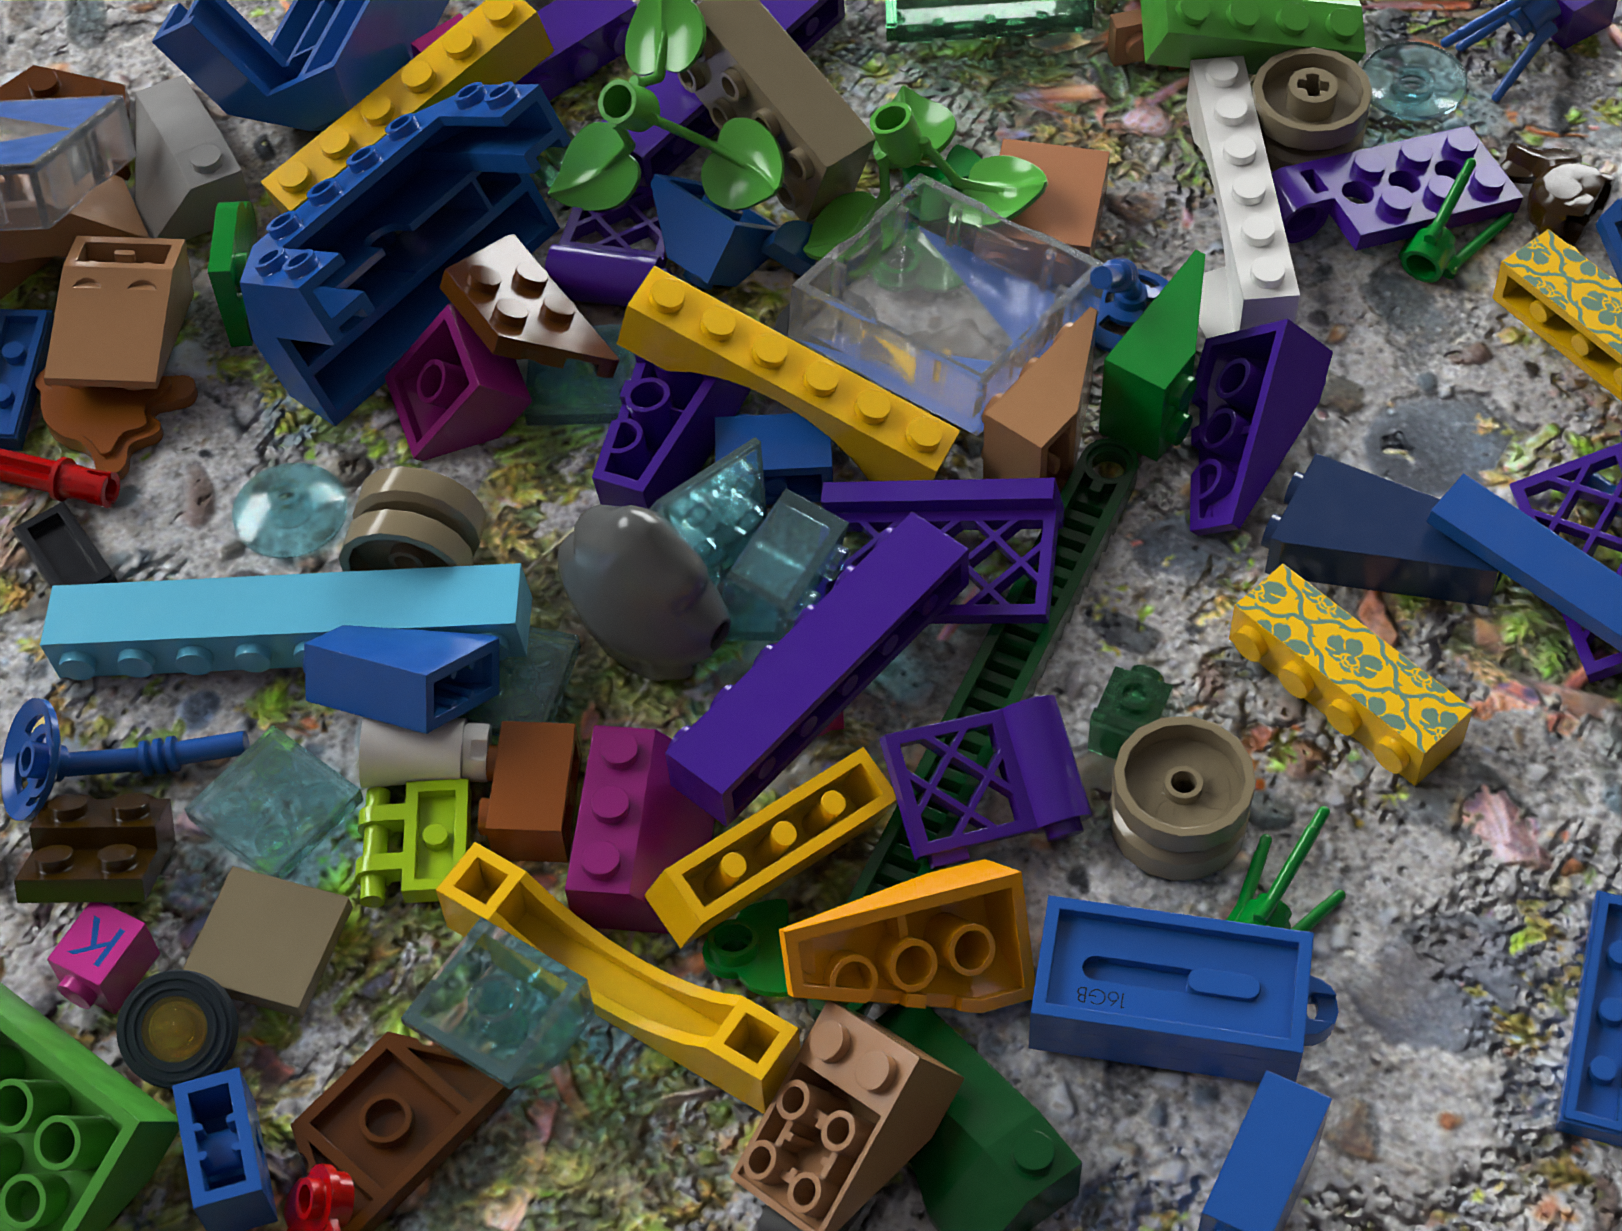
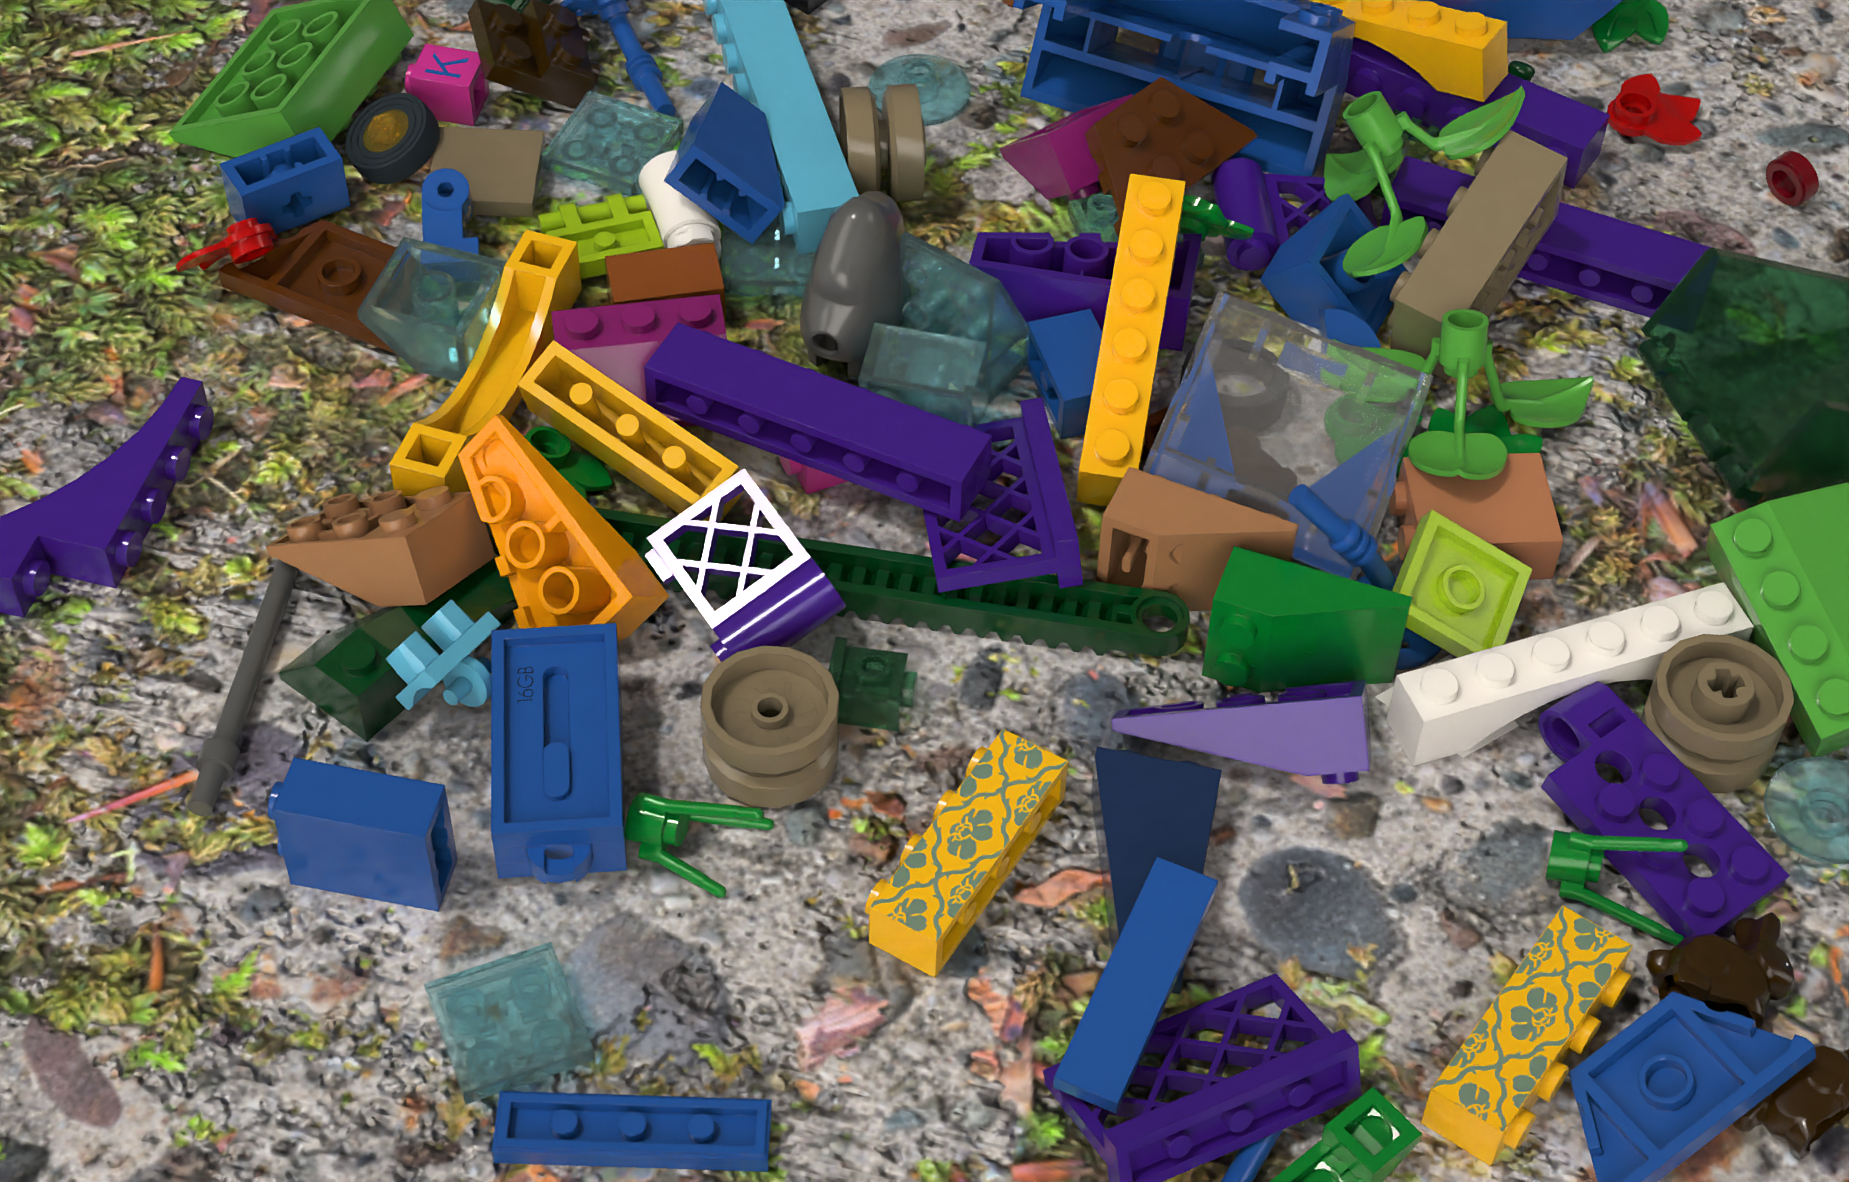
camera: 70 degrees right, 5 degrees down
none -> medium azure hips [386,599,501,711]
none -> blue leg [421,168,483,280]
none -> clear light blue tile [424,942,595,1105]
none -> green plate [1179,195,1255,242]
none -> lime plate [1392,509,1532,658]

